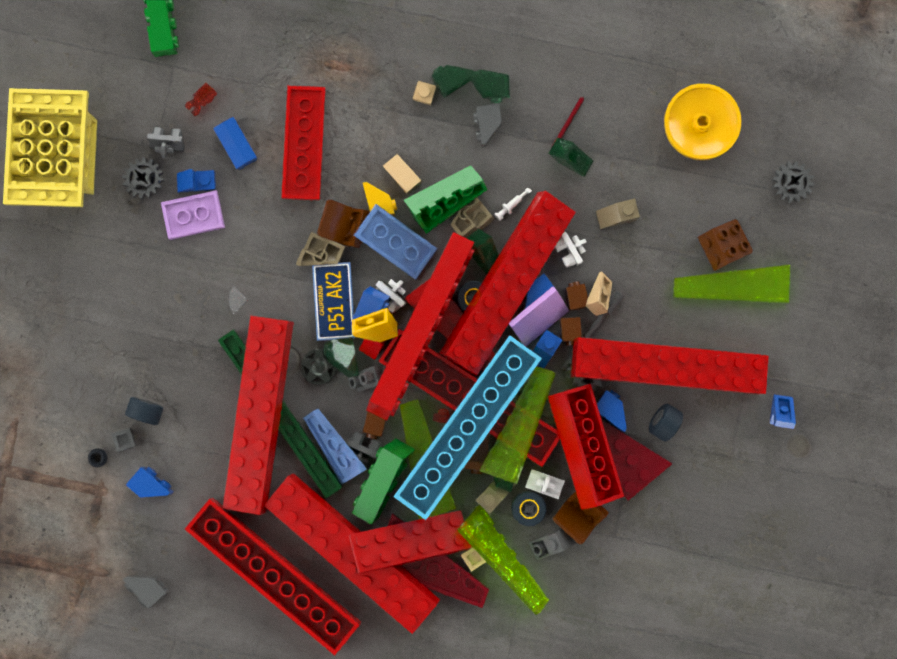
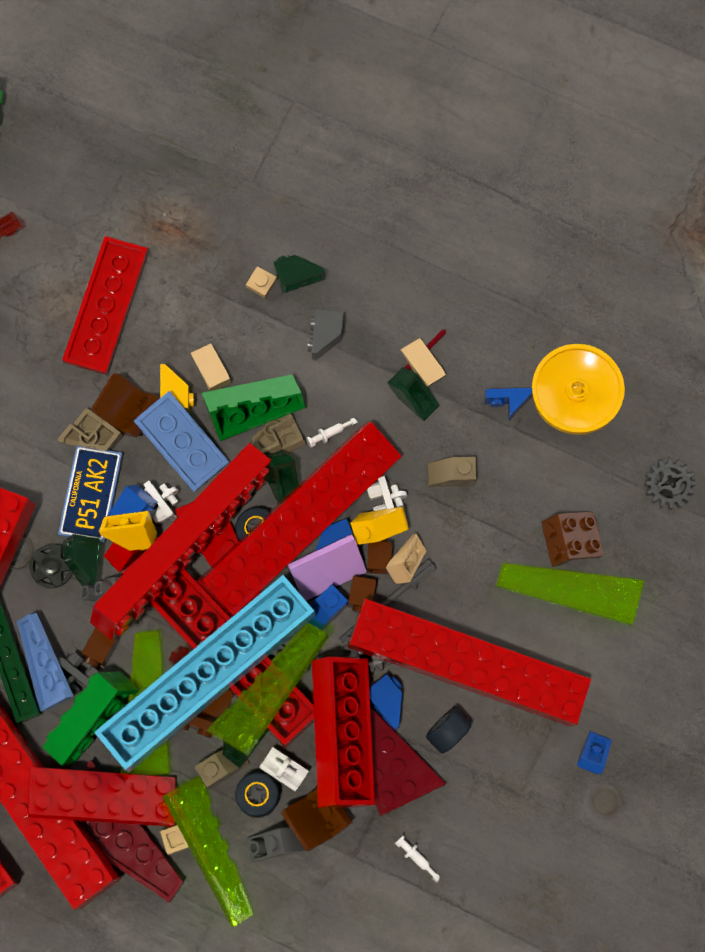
camera: 10 degrees right, 10 degrees down
blue piece [213,117,257,170] -> none
clear green slope [468,69,510,103] -> none
none -> yellow slope [351,507,409,545]
none -> white piece [394,835,440,882]
none -> tan slope [401,338,446,389]
none -> blue slope [484,388,532,421]

